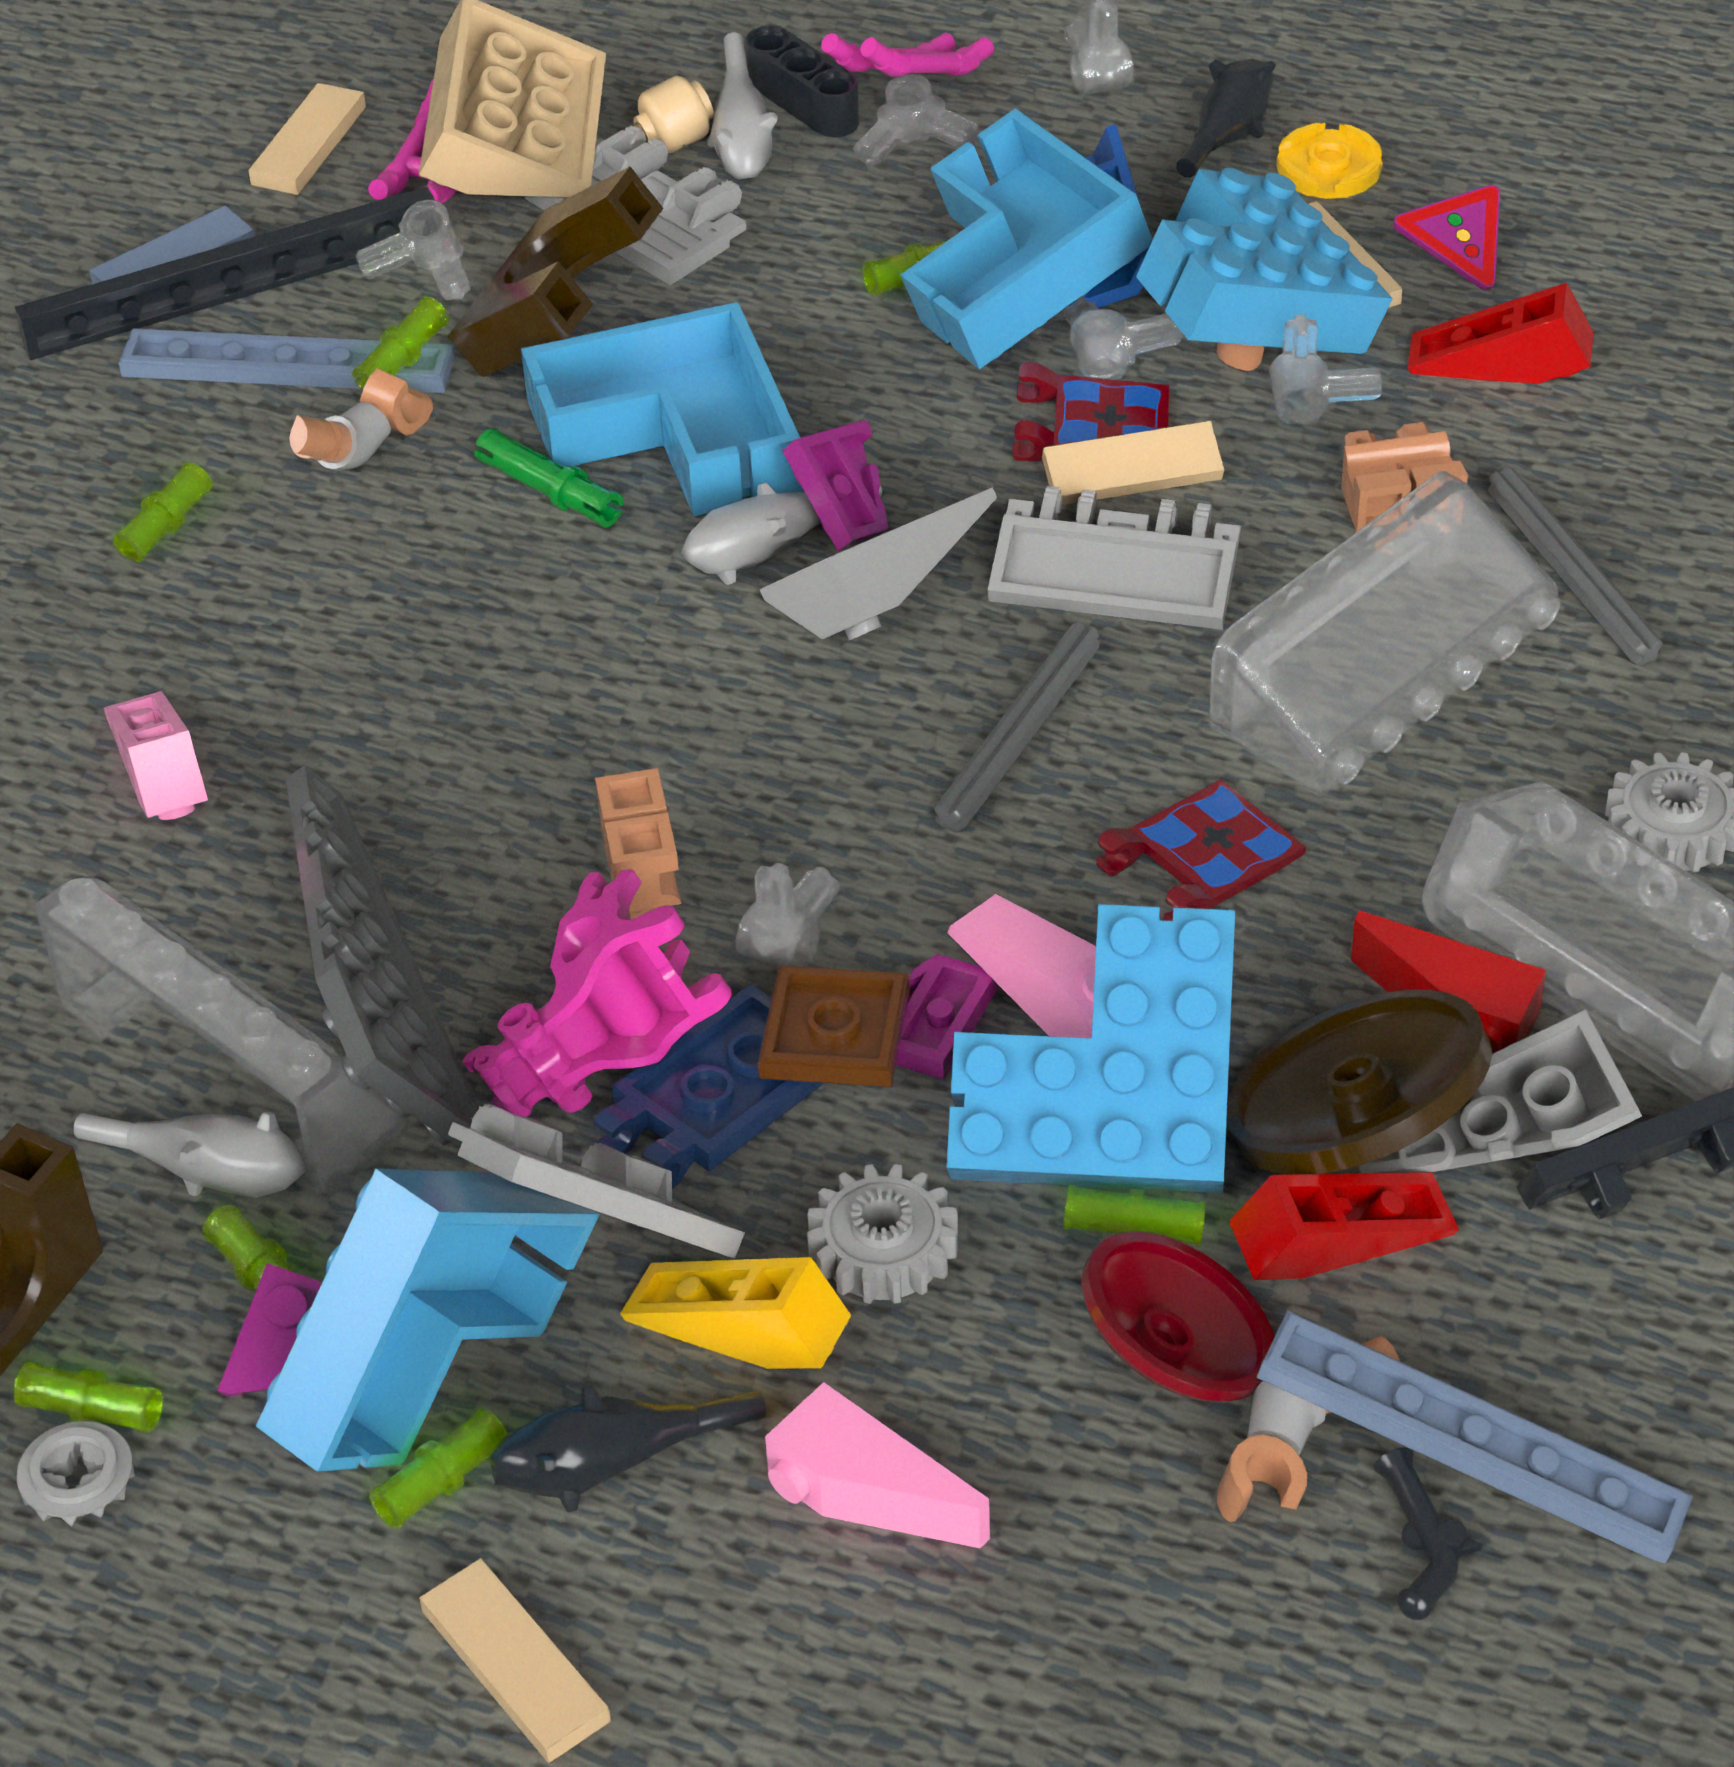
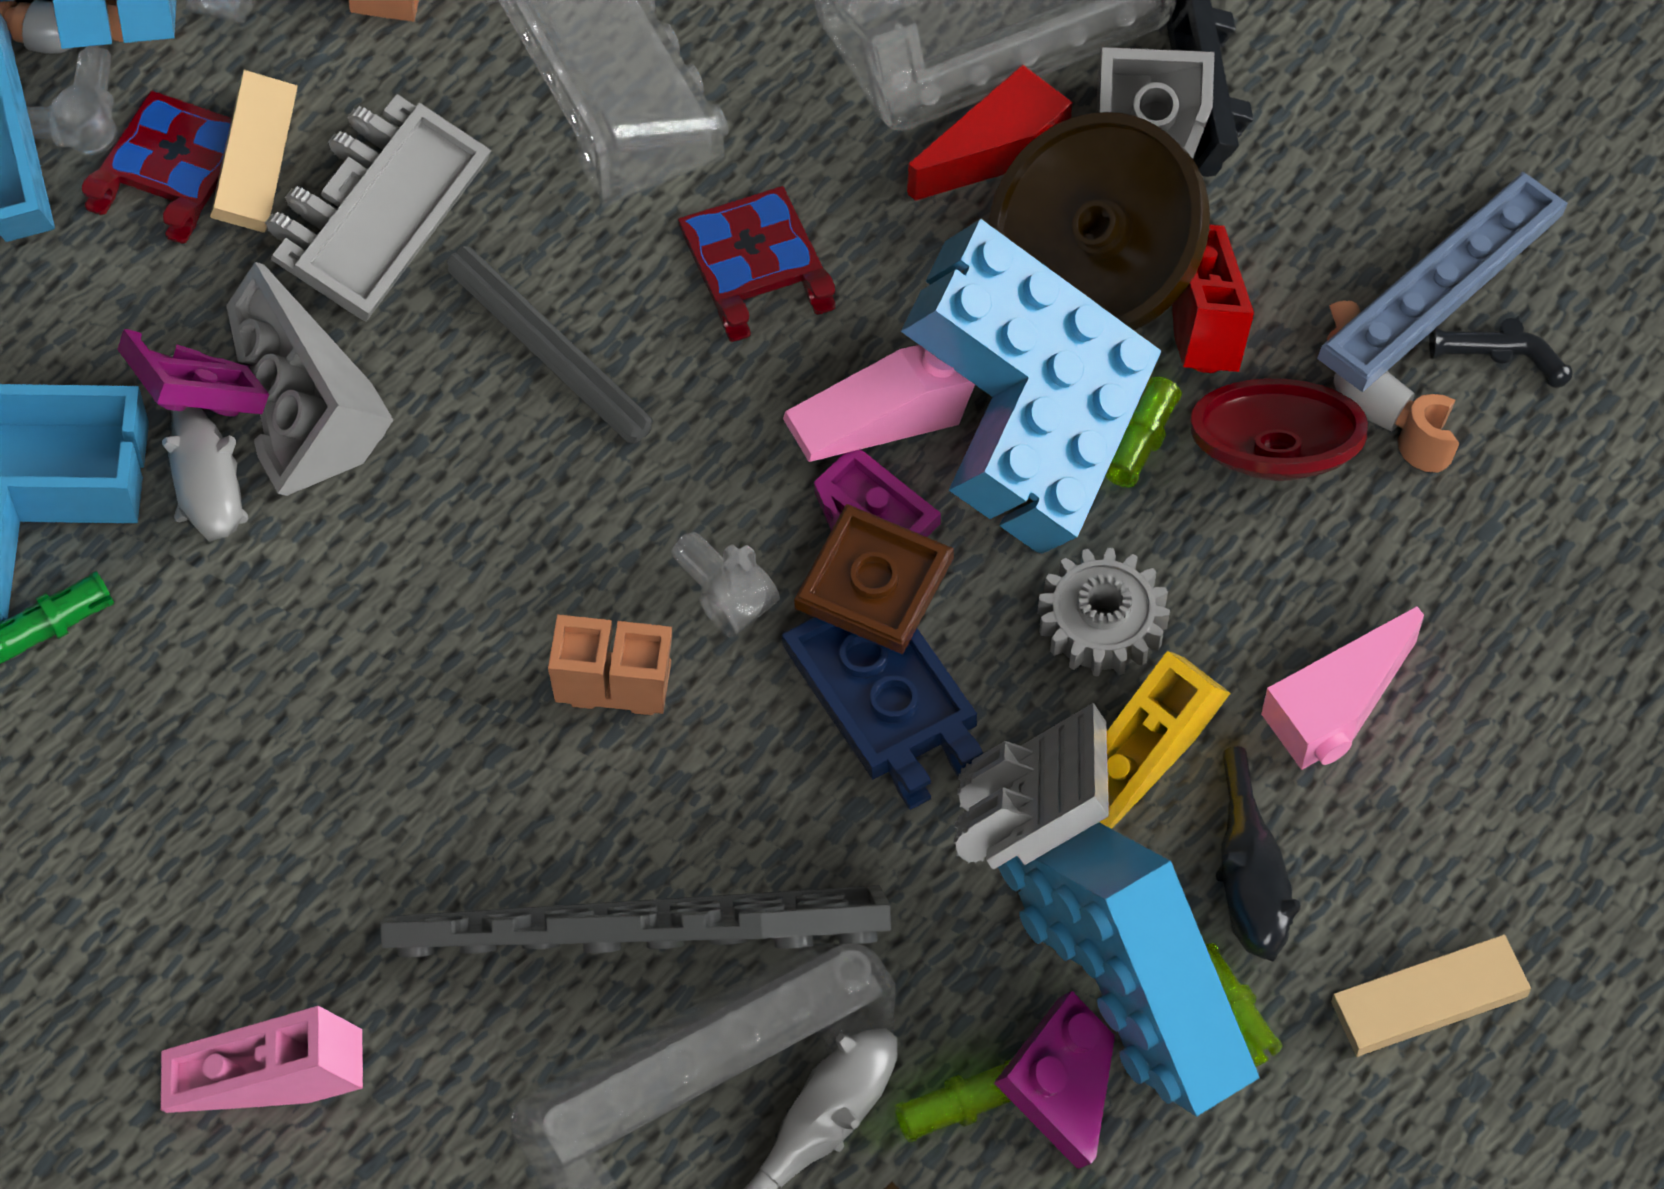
camera: 75 degrees left, 15 degrees up
dark pink animal [462,869,732,1117] -> none

